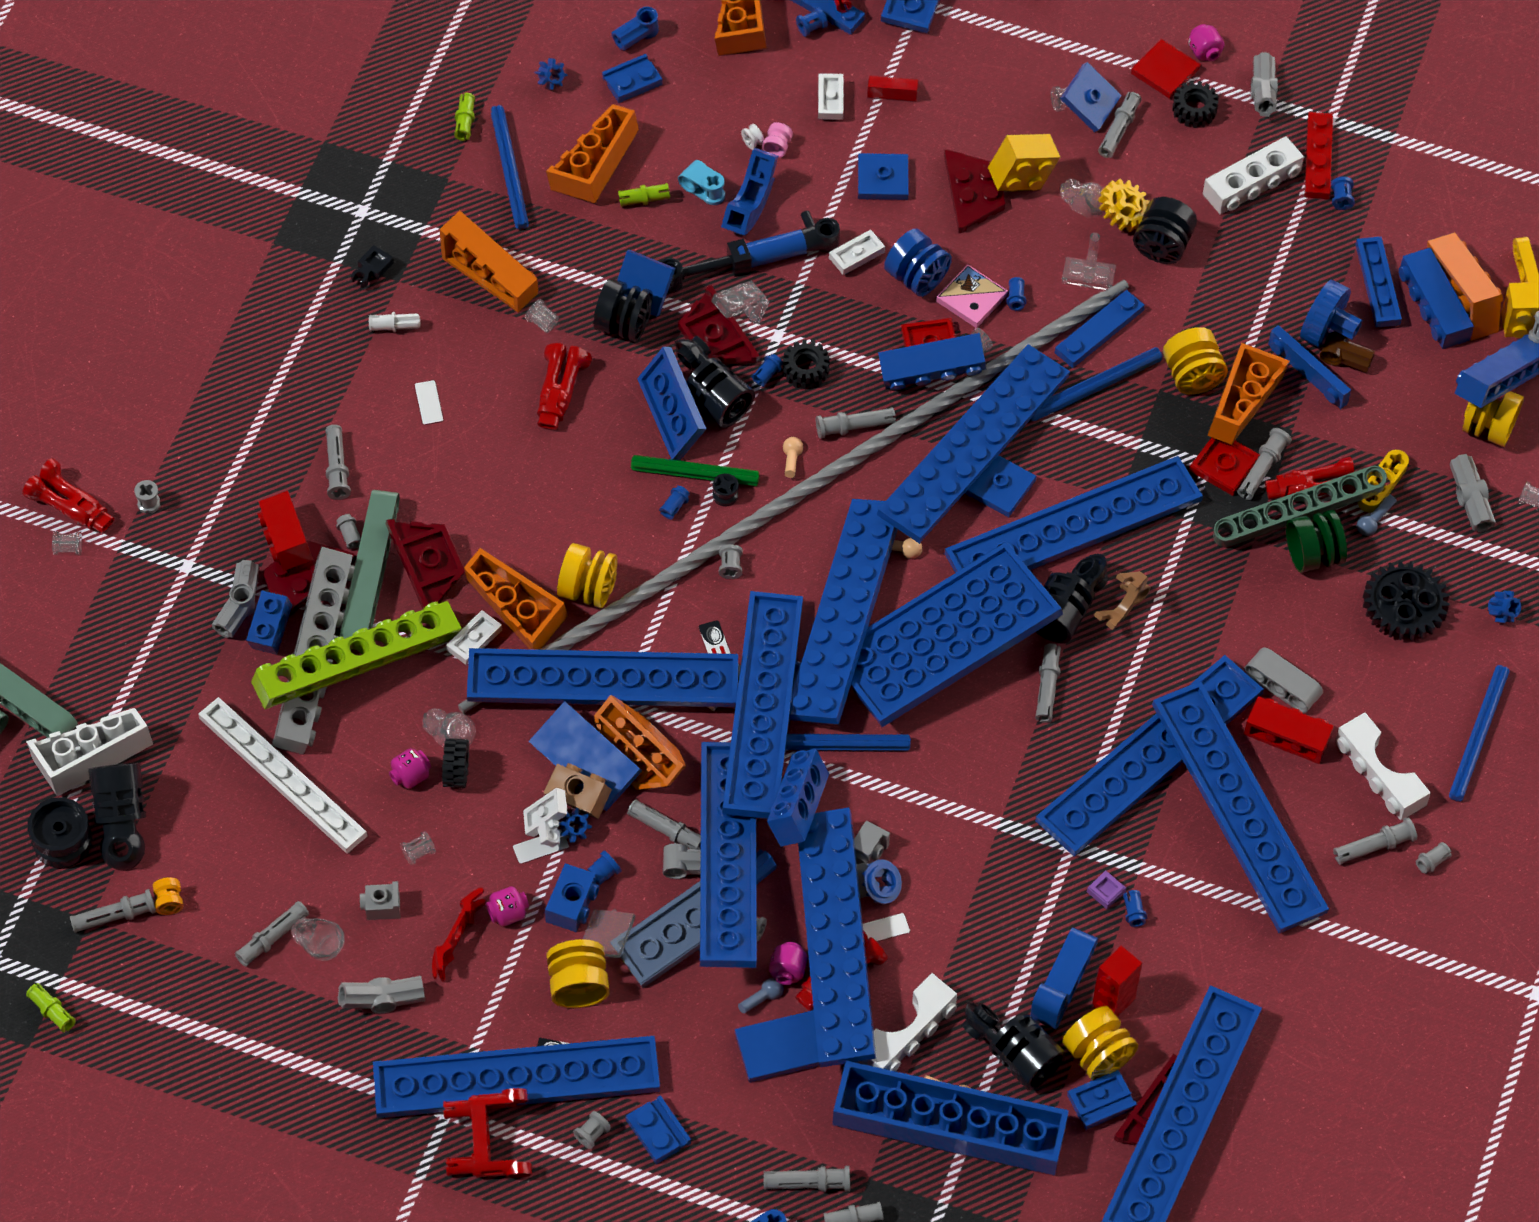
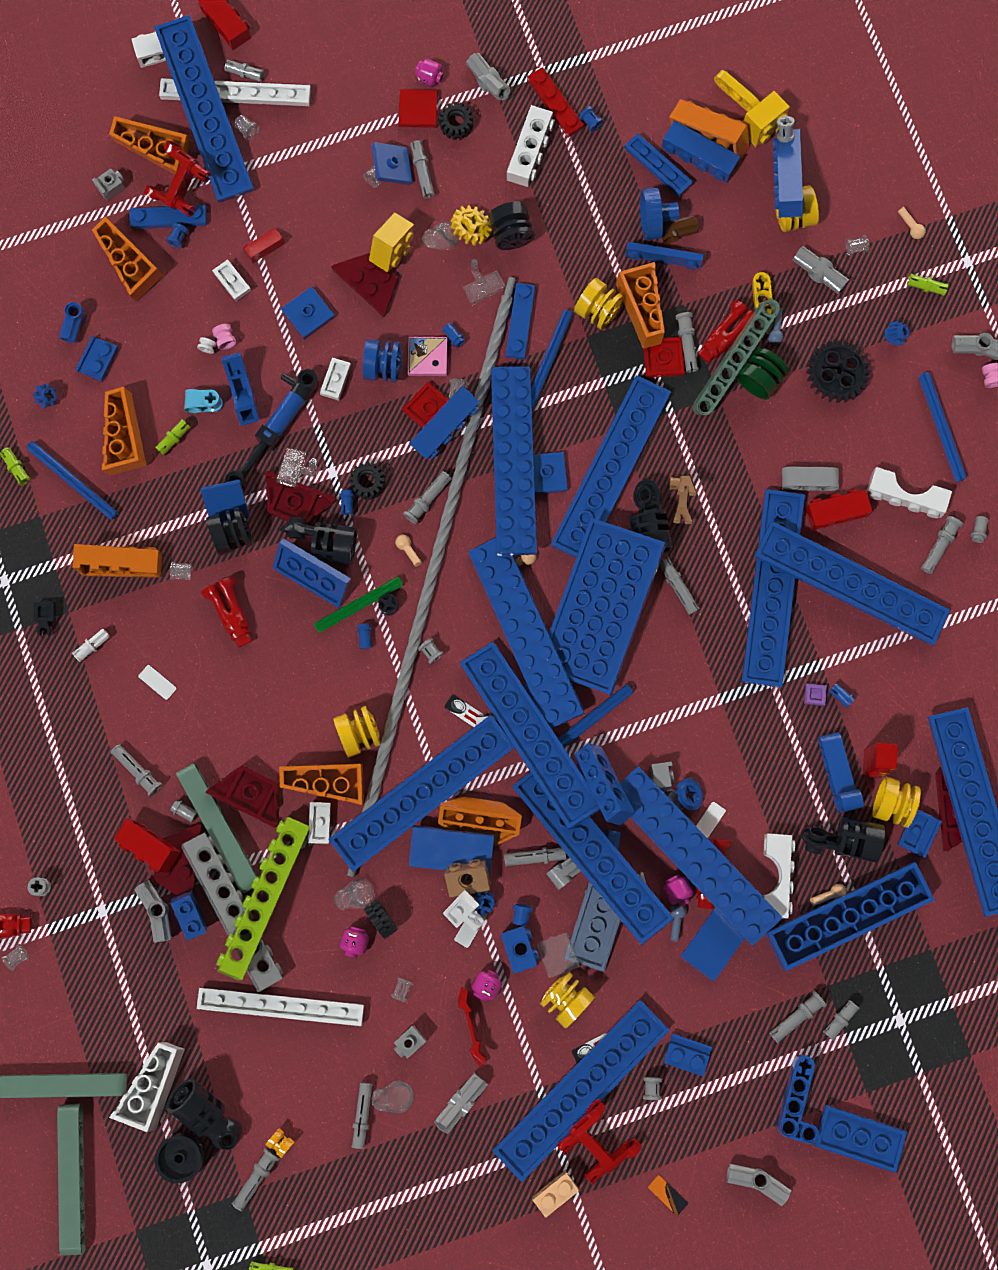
camera: 35 degrees left, 20 degrees up
none -> light nougat brick [532,1170,579,1218]

